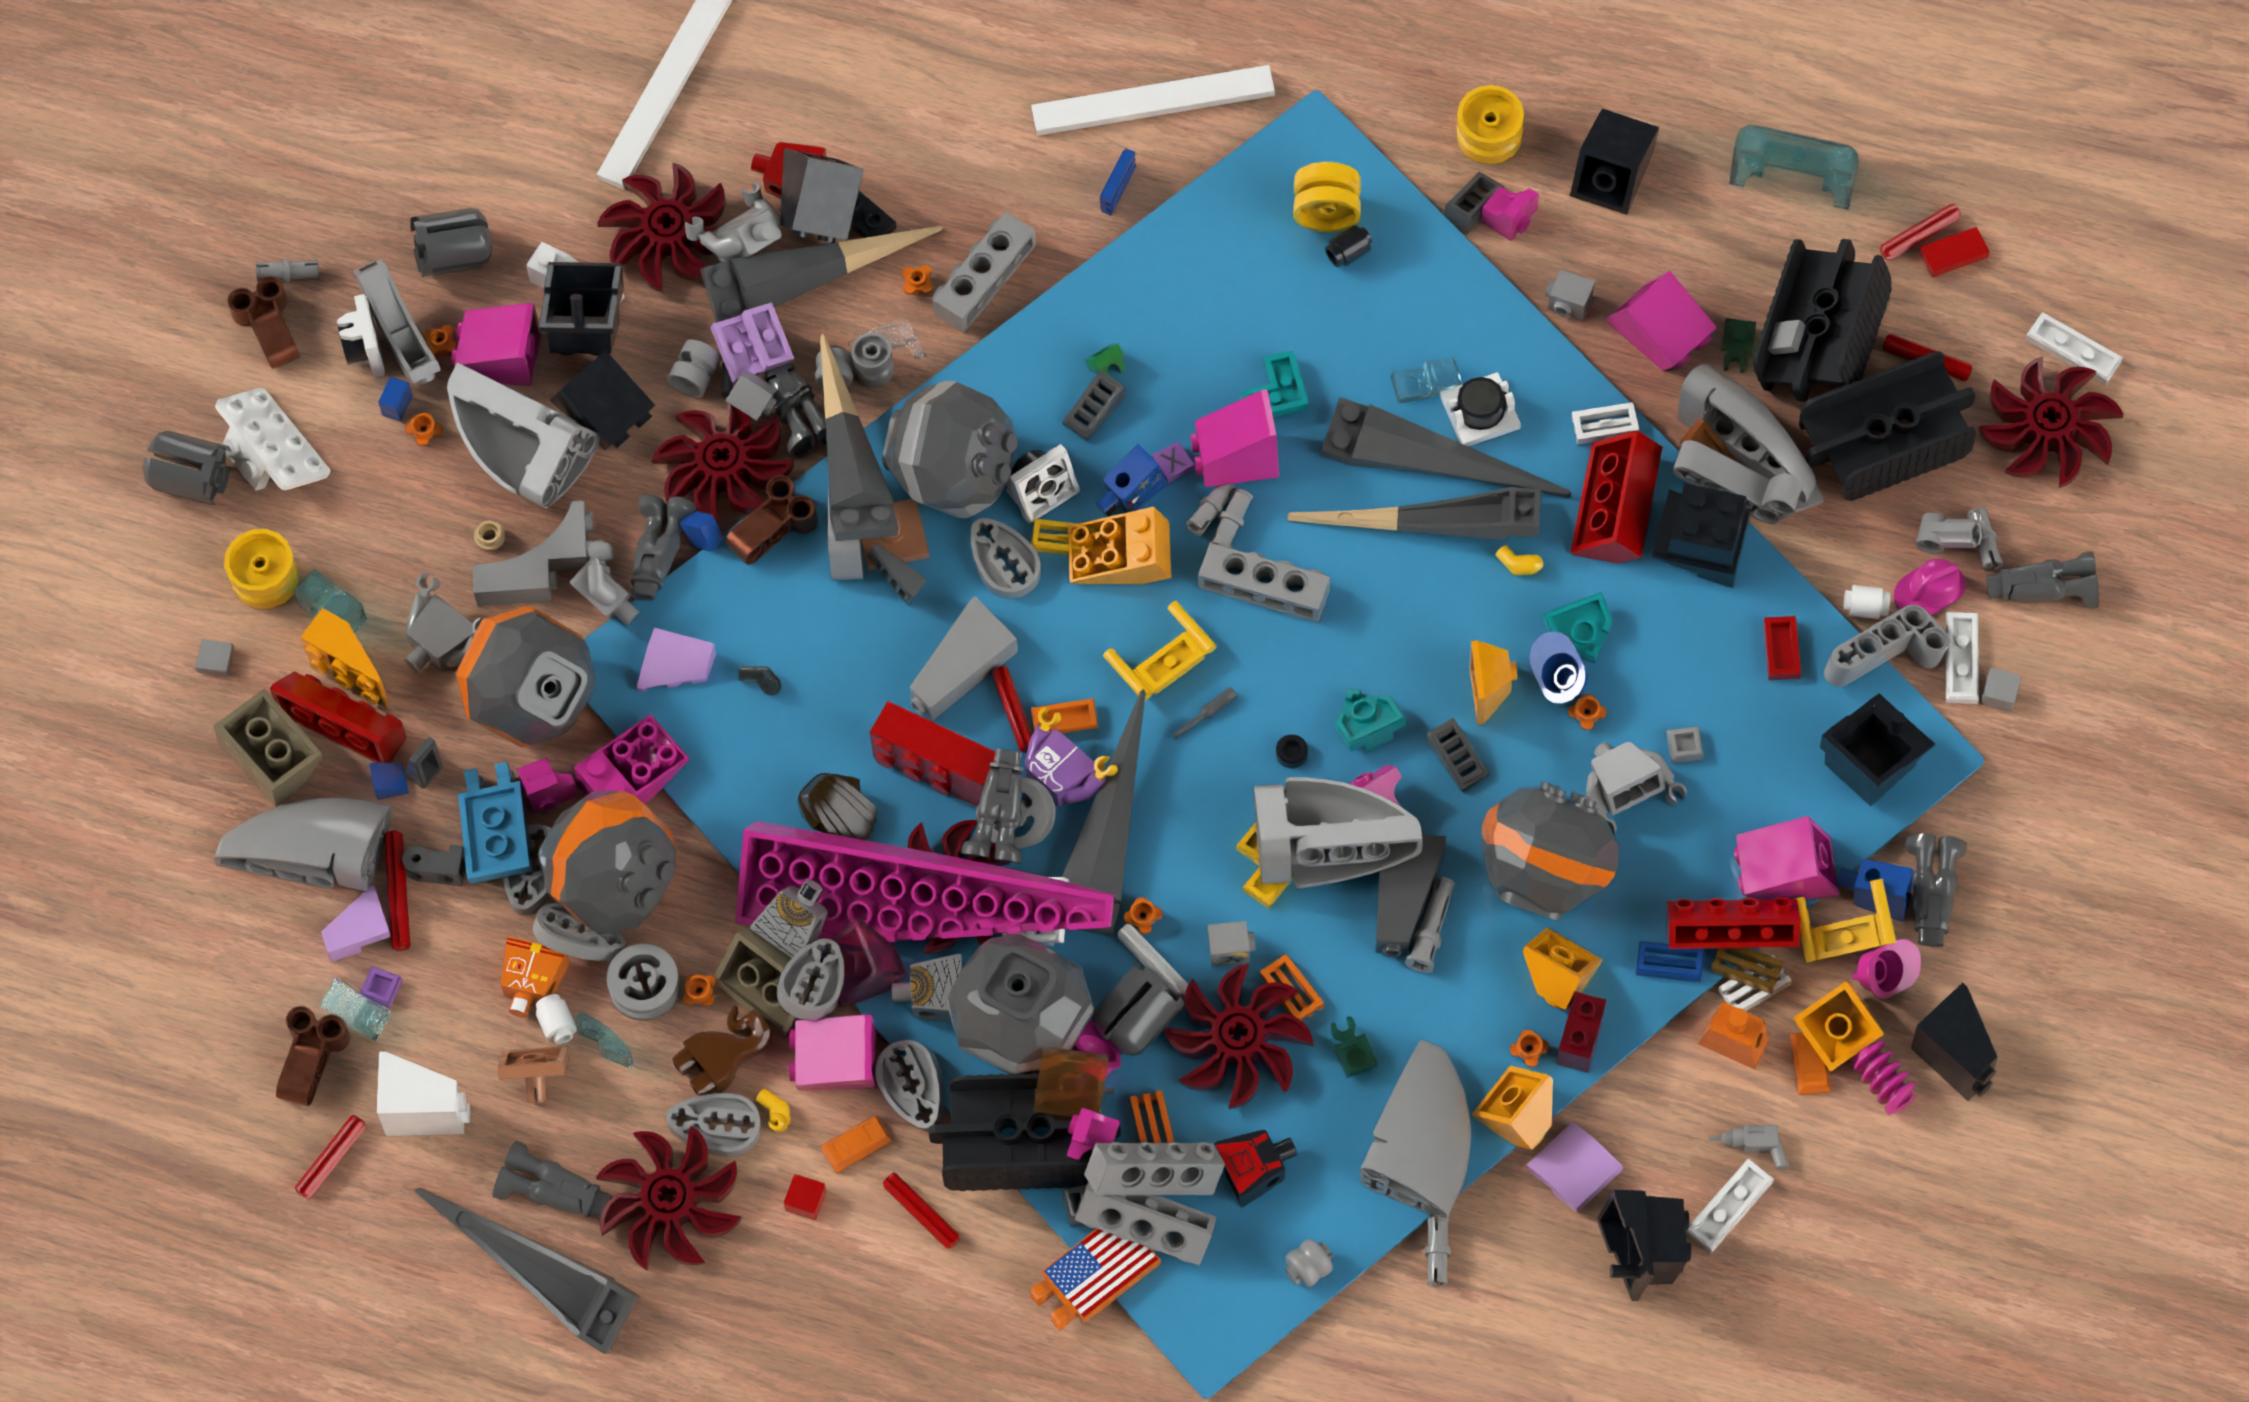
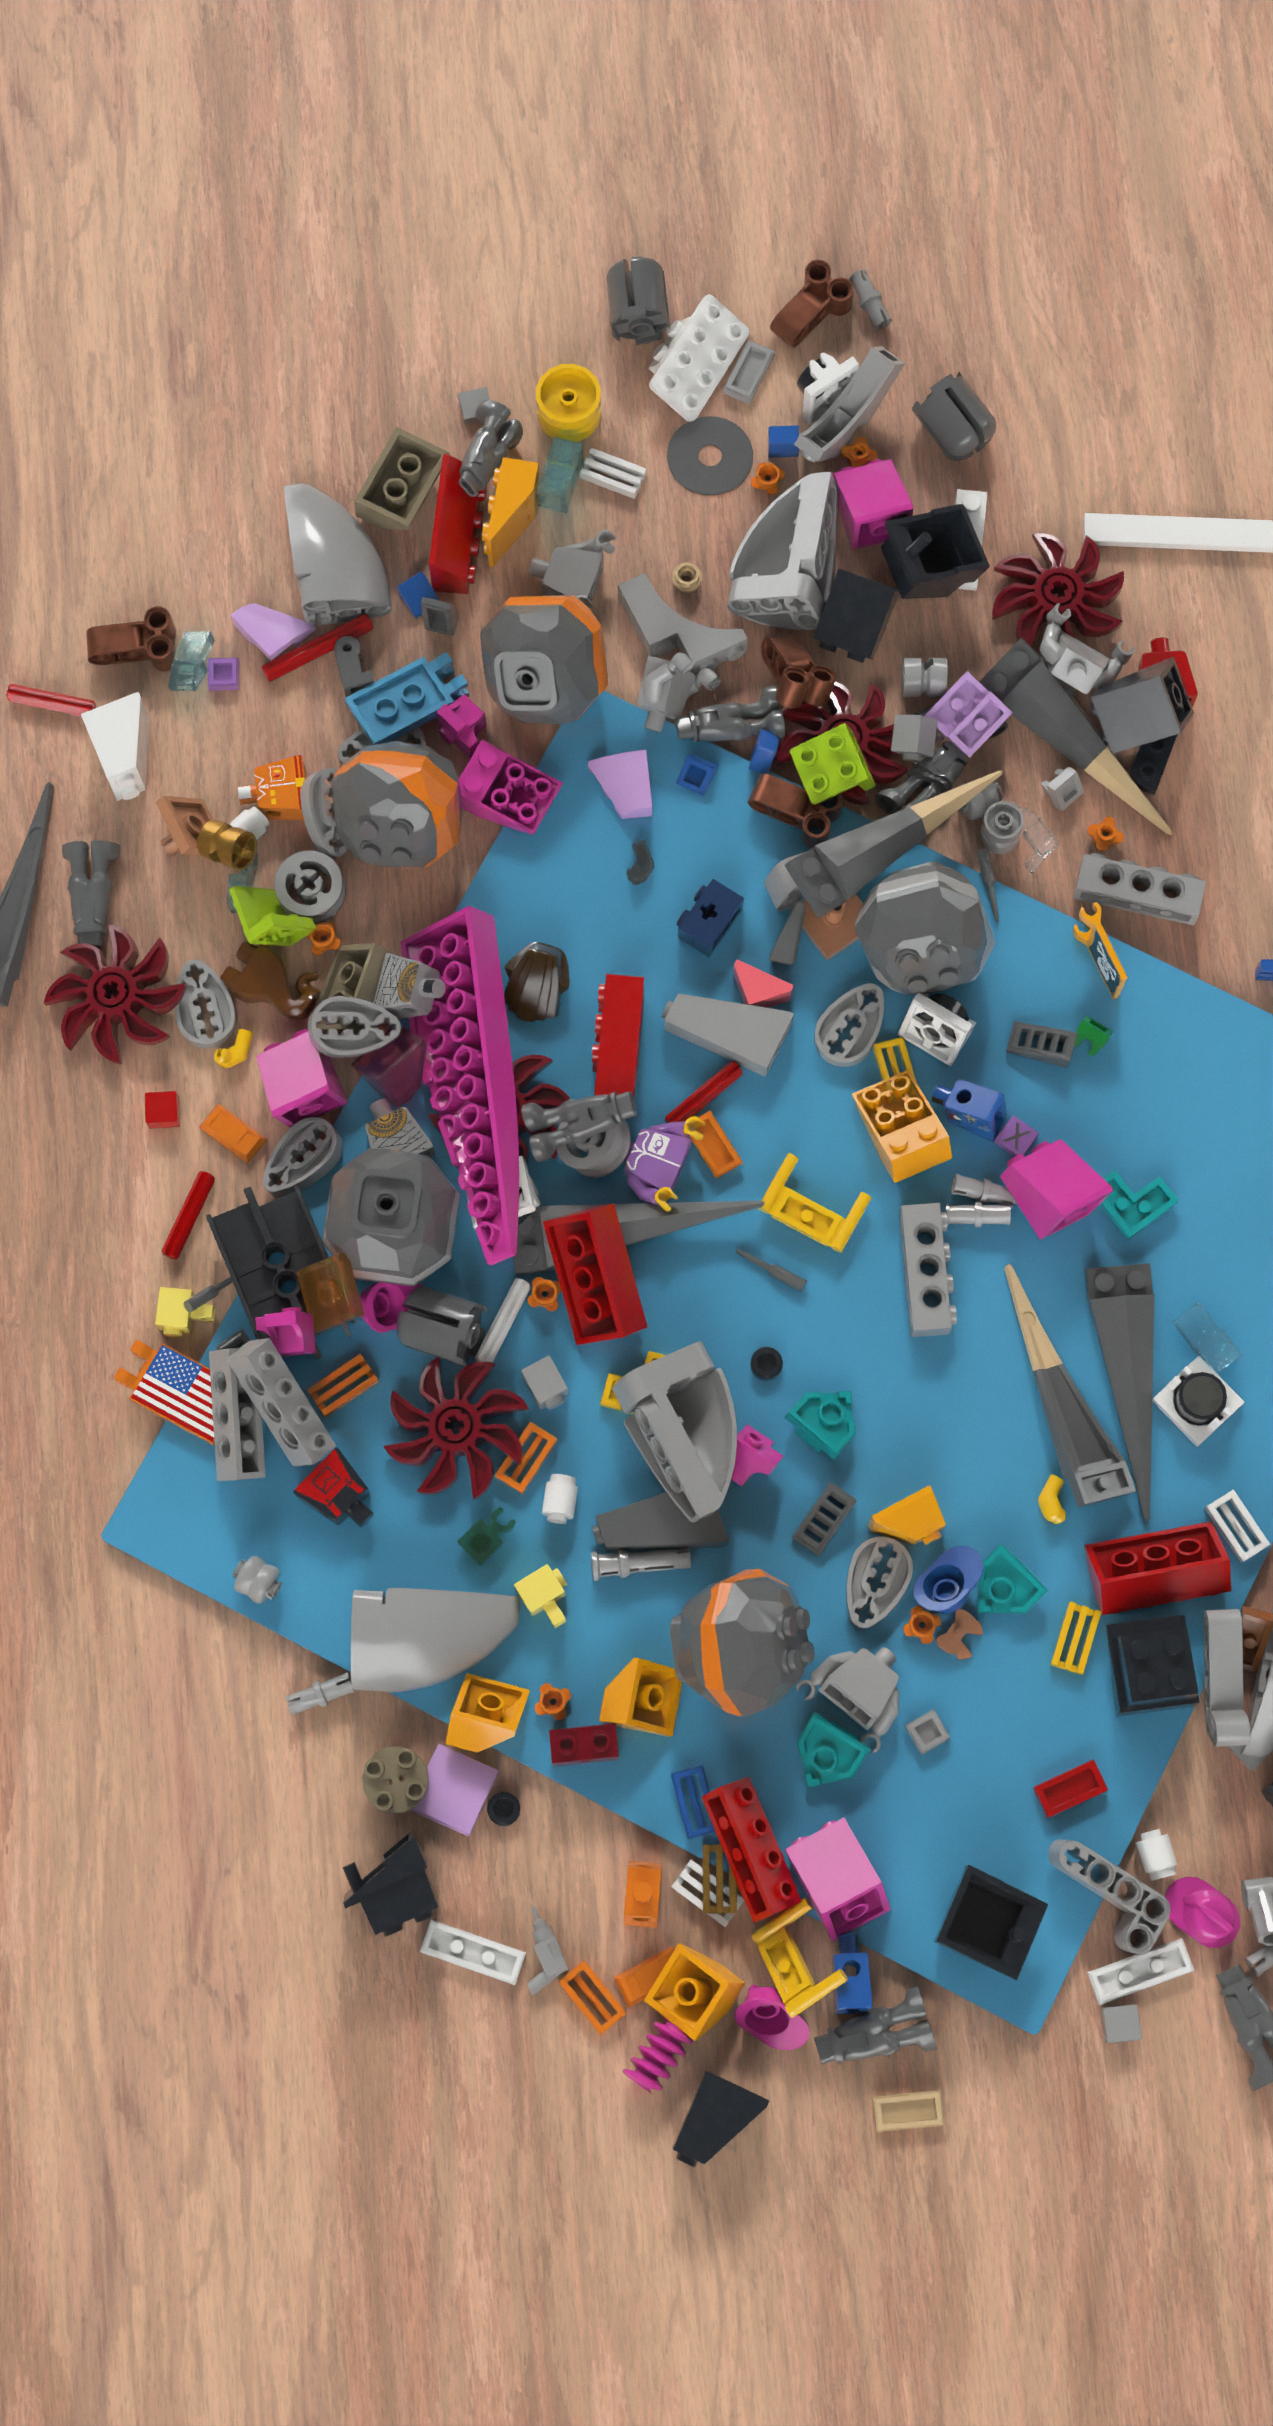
camera: 65 degrees right, 10 degrees up
none -> light yellow brick [155,1287,216,1338]
none -> dark grey piece [184,1276,233,1312]
none -> pearl gold wheel [197,819,257,871]
none -> lime bracket [229,886,316,947]
none -> dark tan plate [362,1746,429,1814]
none -> dark grey piece [459,400,523,497]
none -> black tile [487,1792,521,1826]
none -> light yellow brick [514,1564,567,1629]
none -> white brick [541,1474,578,1524]
none -> red slope [543,1203,648,1345]
none -> orange tile [558,1960,627,2035]
none -> white tile [580,448,646,499]
none -> dark grey sticker [667,416,753,495]
none -> blue slope [676,753,719,796]
none -> dark blue brick [676,879,744,957]
none -> light grey tile [723,340,775,404]
none -> coral slope [733,960,794,1008]
none -> copper piece [761,635,837,708]
none -> lime bracket [790,723,876,805]
none -> teal plate [796,1712,872,1788]
none -> light grey piece [846,1537,913,1630]
none -> tan tile [872,2090,945,2132]
none -> nougat piece [935,1609,983,1660]
none -> dark grey piece [977,849,999,922]
none -> light grey tile [1041,767,1084,811]
none -> yellow tile [1050,1601,1101,1675]
none -> light orange flag [1072,902,1128,1000]

